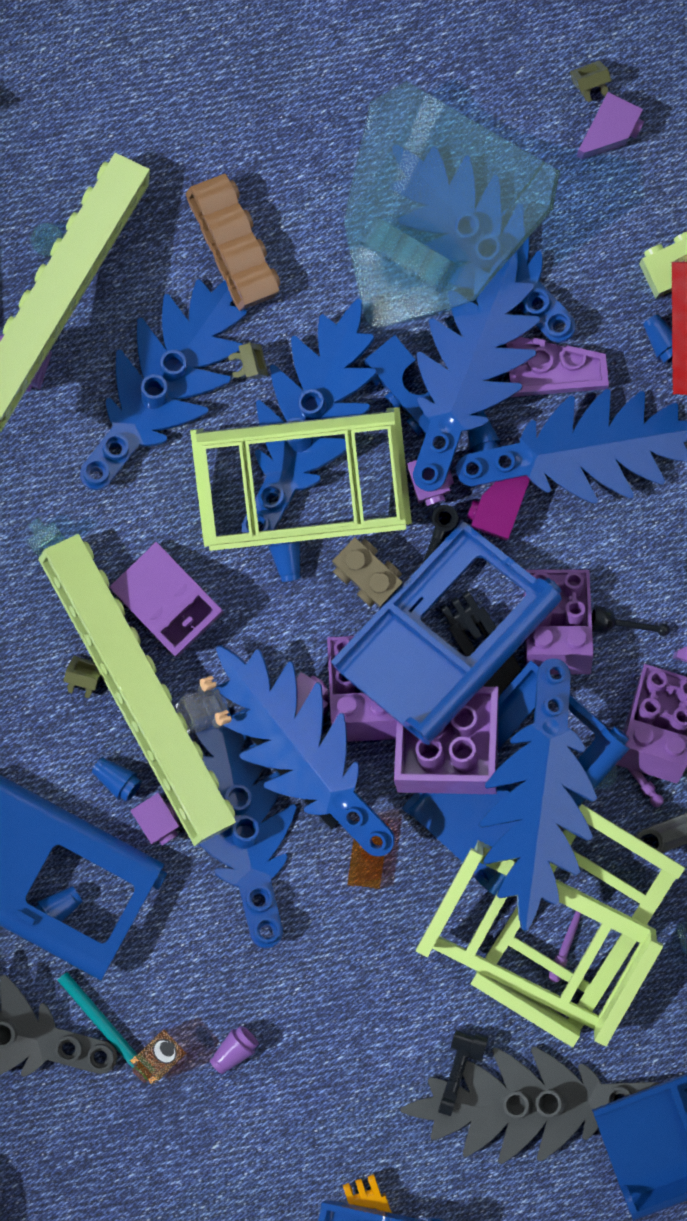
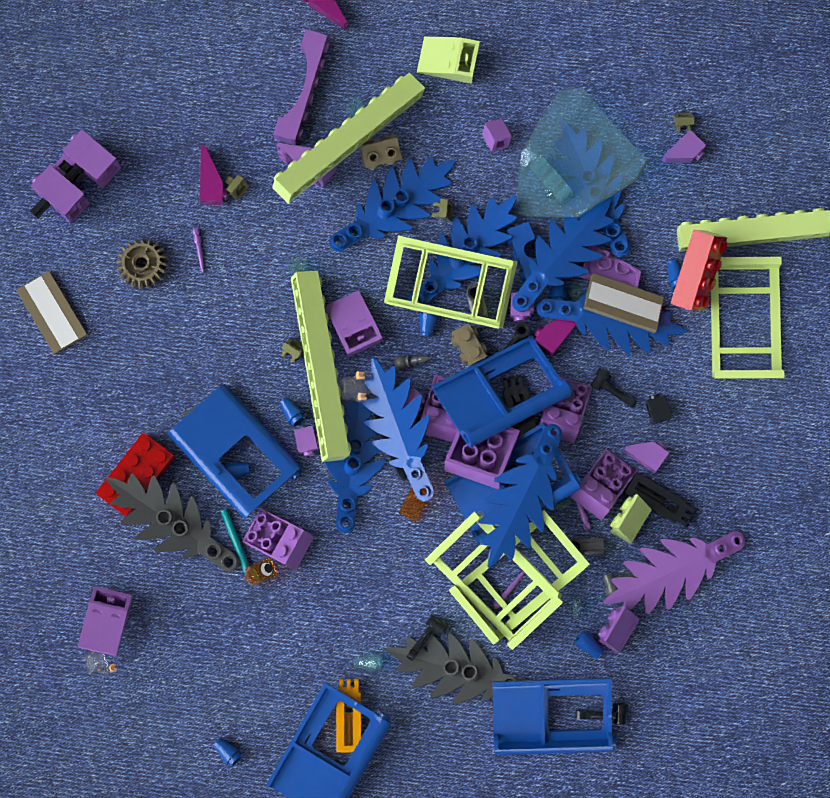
camera: 15 degrees right, 5 degrees down
medium nougat brick [186,173,280,311] -> none
medium lavender cone [210,1026,259,1074] -> none
black hinge [592,606,670,636] -> none
none -> medium lavender slope [242,508,314,571]
none -> clear light blue cone [354,652,383,672]
none -> dark tan brick [359,134,402,169]
none -> dark grey bar [394,355,429,370]
none -> yellowish green slope [417,37,480,84]
none -> dark grey piece [466,284,488,318]
none -> medium lavender brick [482,119,512,152]
none -> clear light blue plant [565,284,587,302]
none -> tile [583,273,664,333]
none -> black brick [590,368,637,408]

